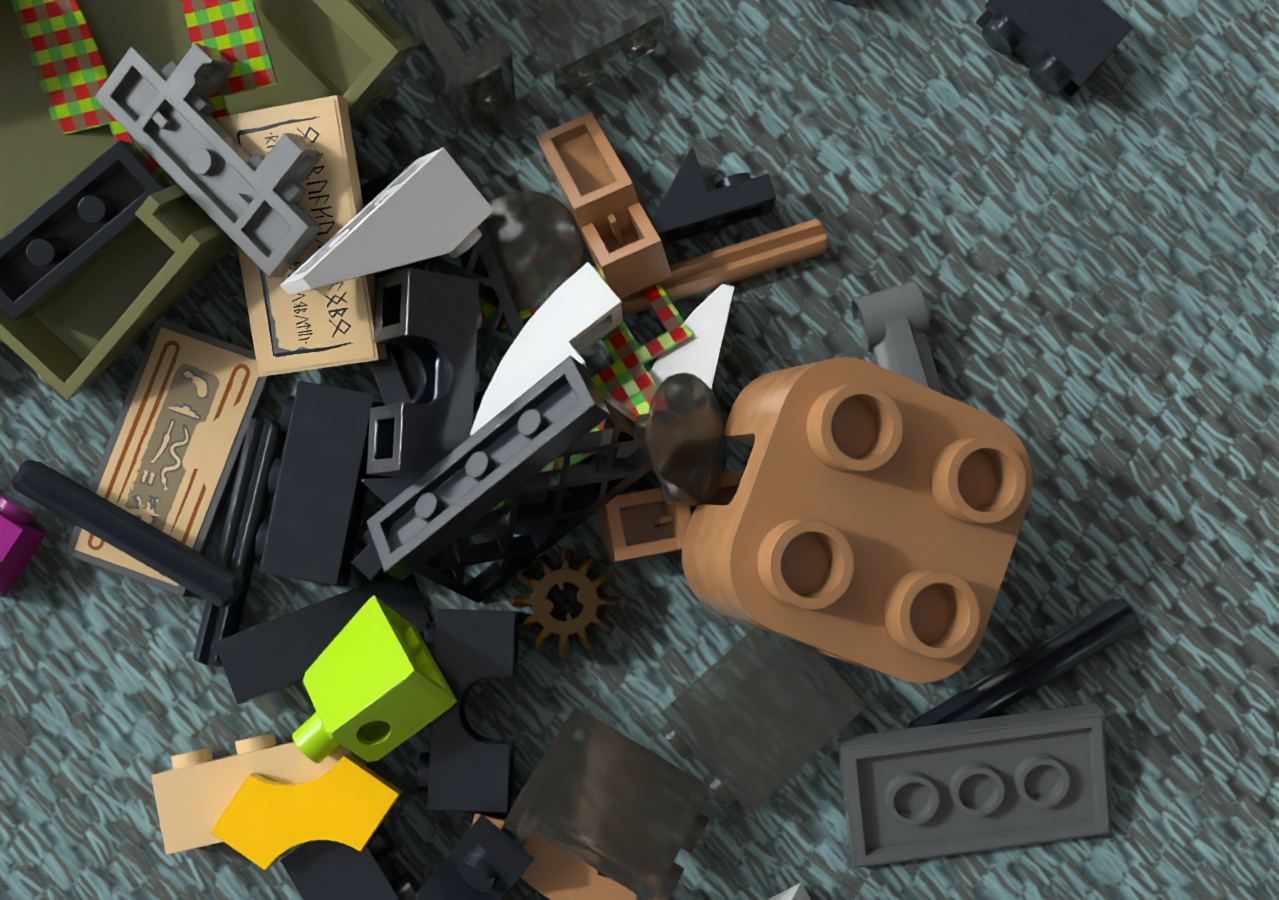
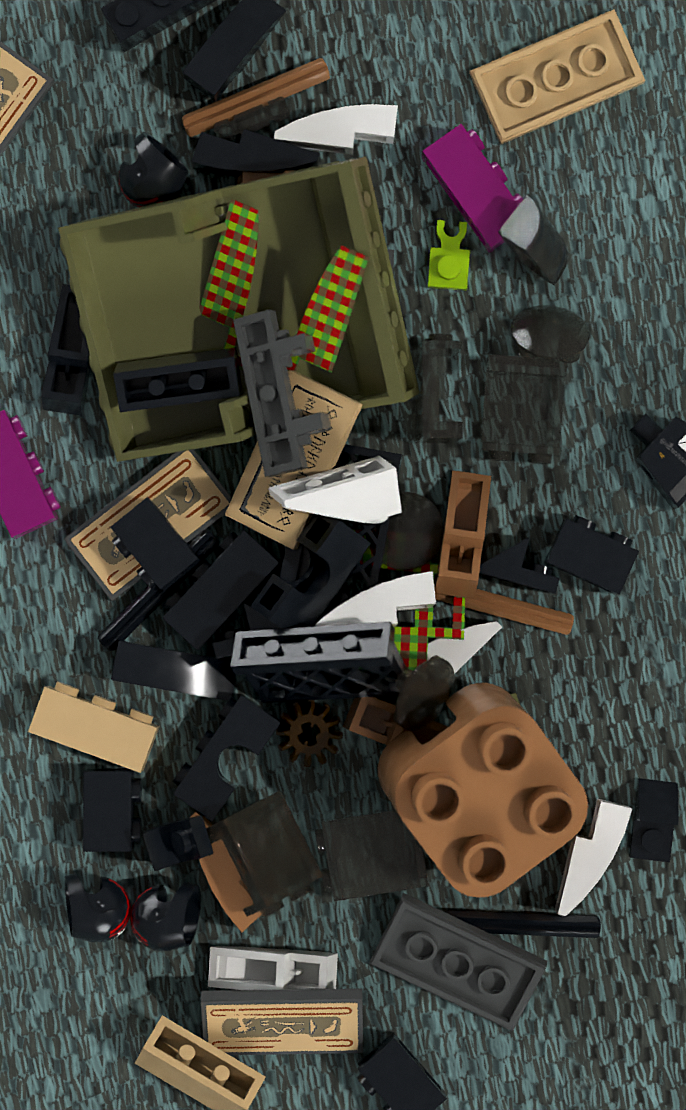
camera: 30 degrees right, 5 degrees up
black axle [12,460,244,608] -> none
yellow tile [210,754,403,870] -> none
lime torso [292,595,457,763] -> none
dark grey piece [851,282,944,394] -> none
none -> black brick [110,497,202,591]
none -> black brick [544,515,639,595]
none -> white slope [555,798,632,916]
none -> black slope [629,778,679,862]

